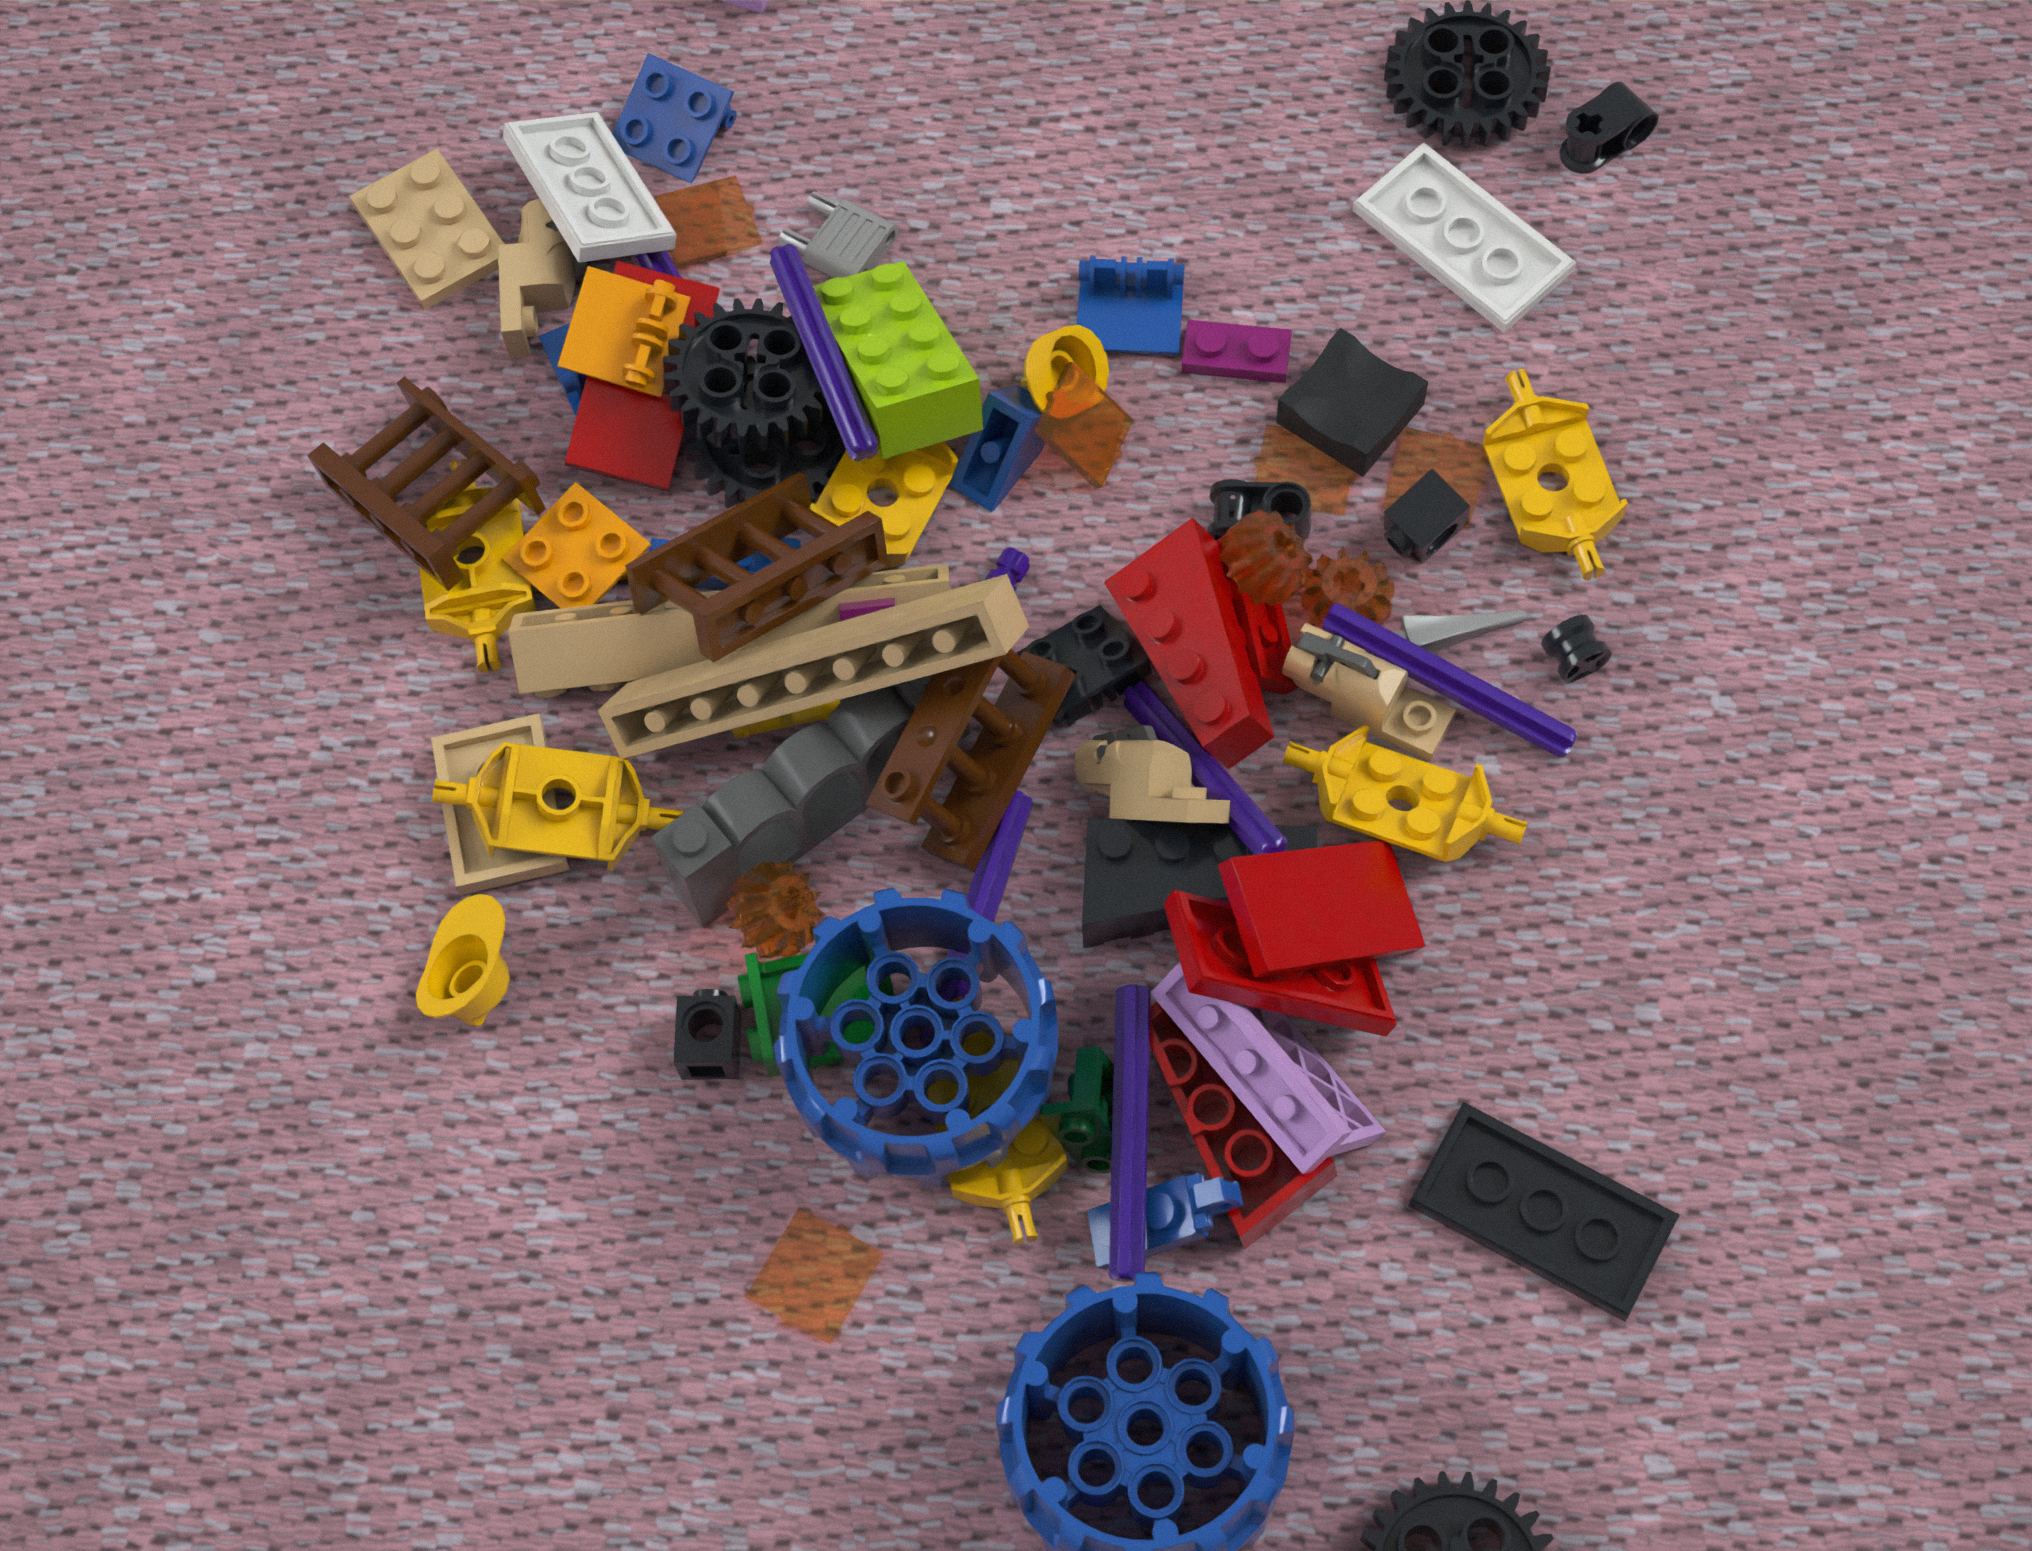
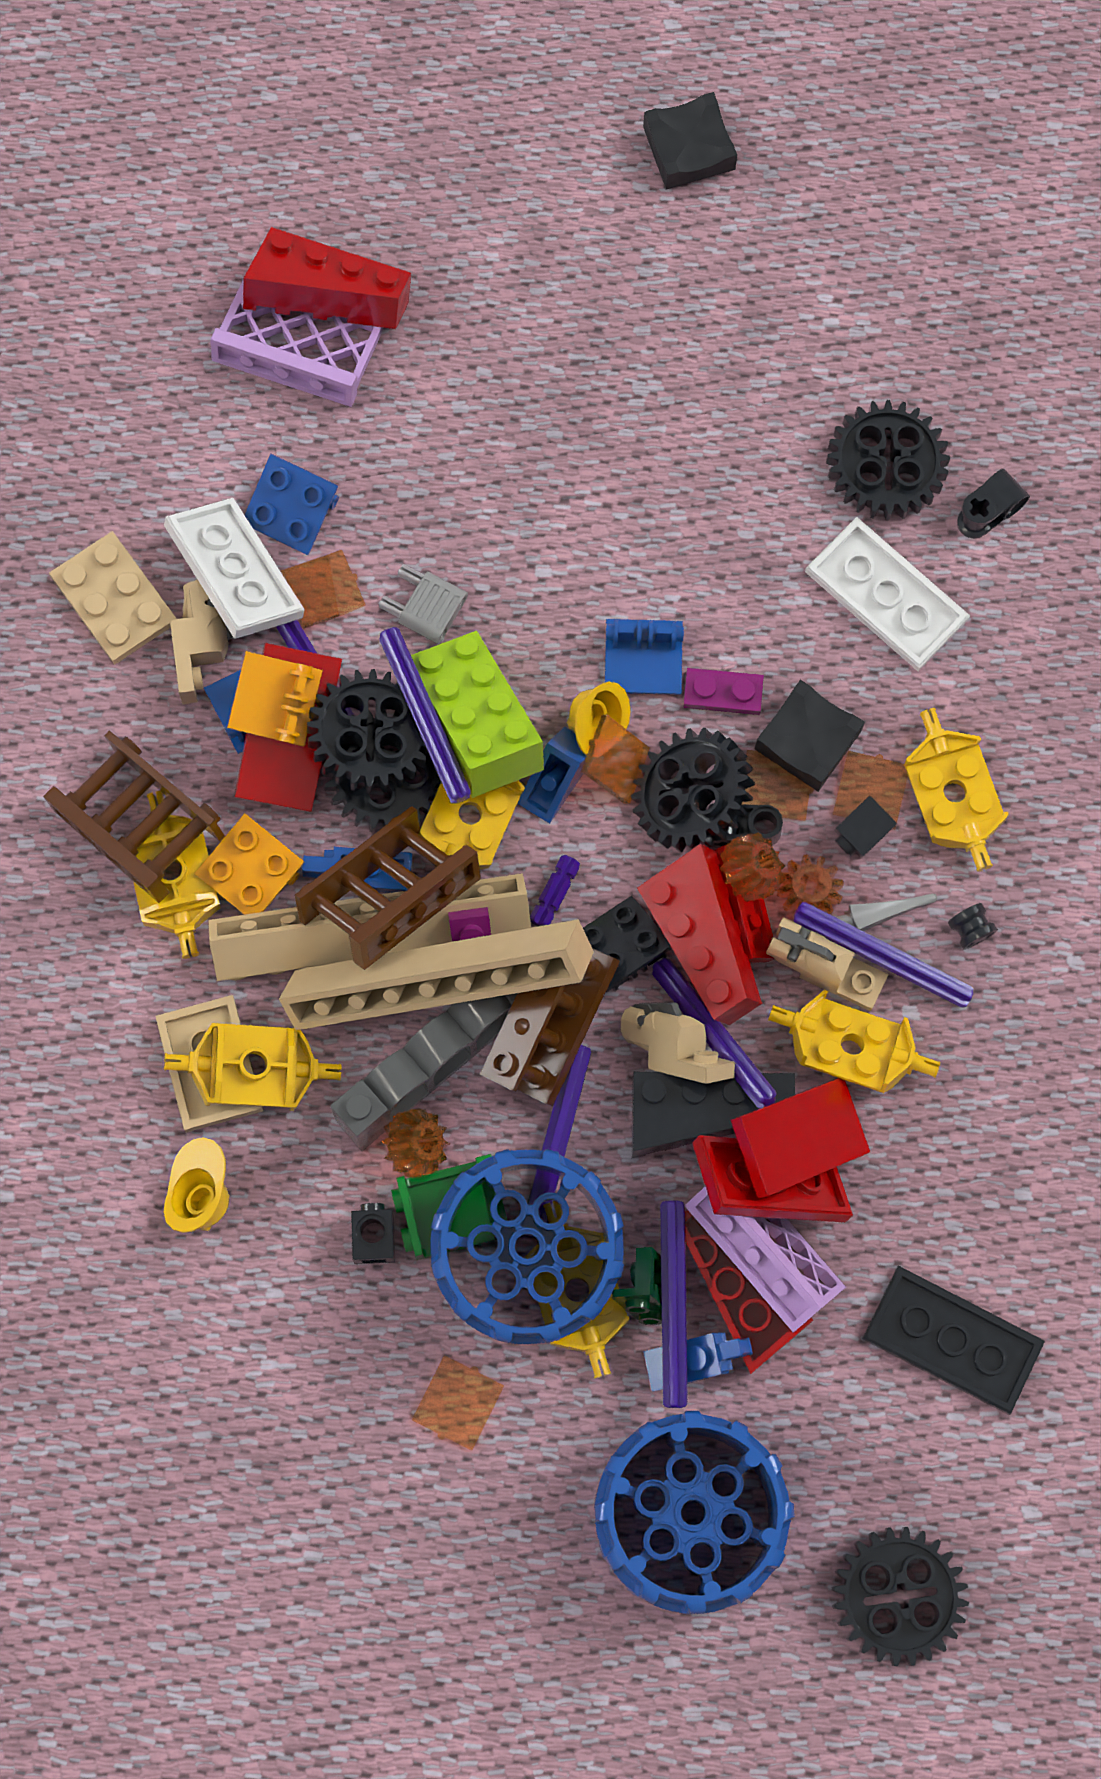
camera: 10 degrees left, 10 degrees up
none -> black gear [631,728,755,853]

